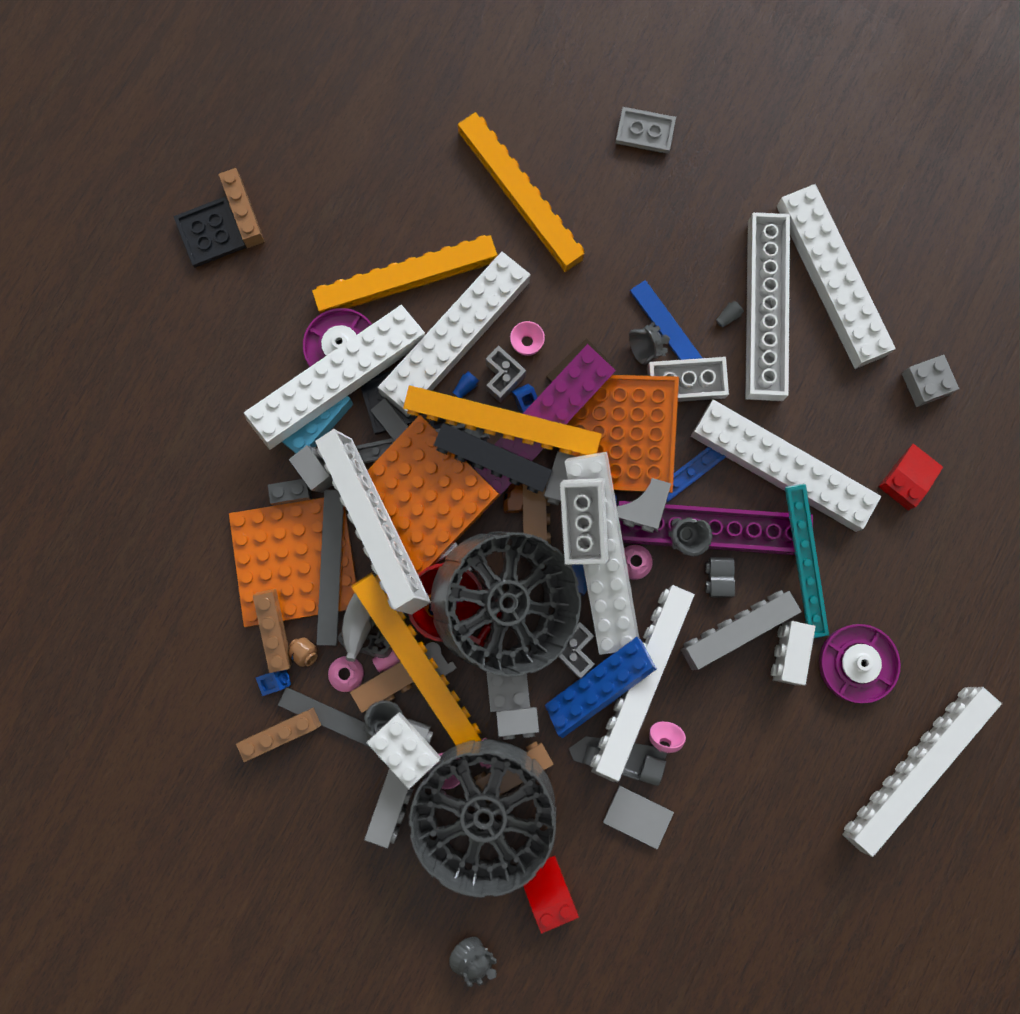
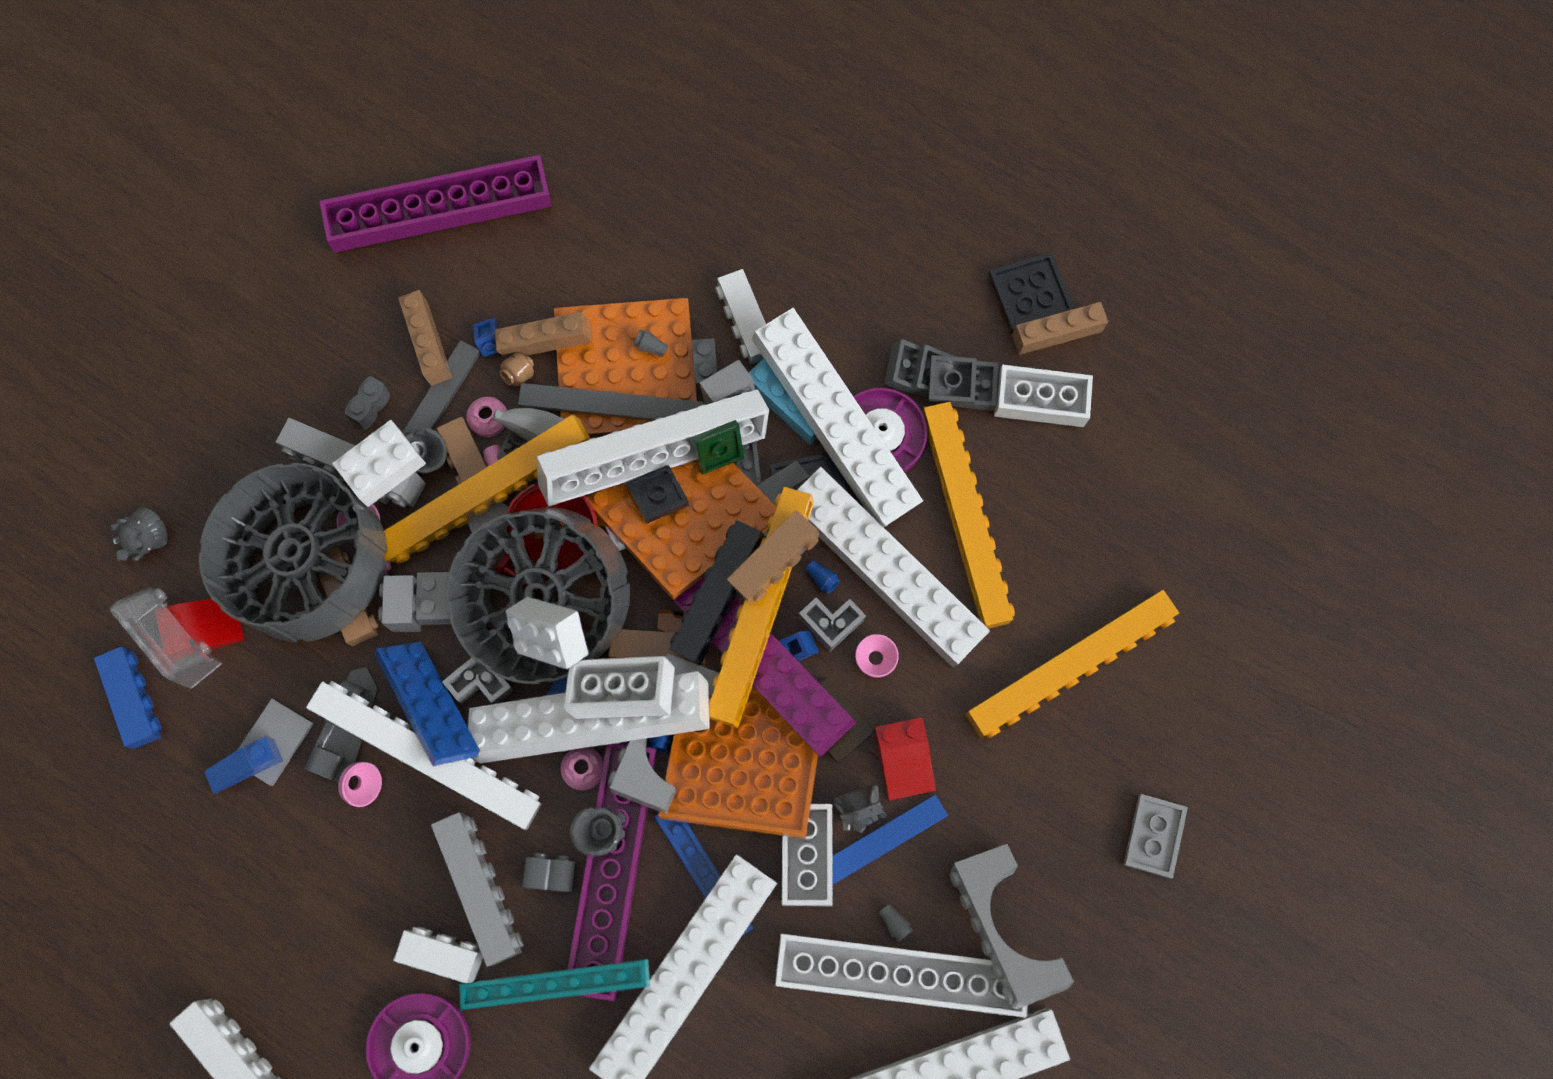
camera: 90 degrees right, 5 degrees down
none -> blue brick [94,647,162,749]
none -> clear windscreen [109,587,222,689]
none -> blue slope [204,736,283,794]
none -> magenta brick [319,155,552,253]
none -> dark grey brick [345,376,390,430]
none -> white brick [505,597,588,669]
none -> black plate [626,465,689,524]
none -> dark grey cone [633,330,669,357]
none -> dark green tile [693,420,744,475]
none -> white brick [715,269,766,365]
none -> medium nougat brick [727,510,819,605]
none -> red slope [873,717,936,801]
none -> dark grey slope [884,339,955,398]
none -> dark grey slope [929,355,998,411]
none -> light grey arch [950,844,1074,1010]
none -> white brick [994,365,1093,427]

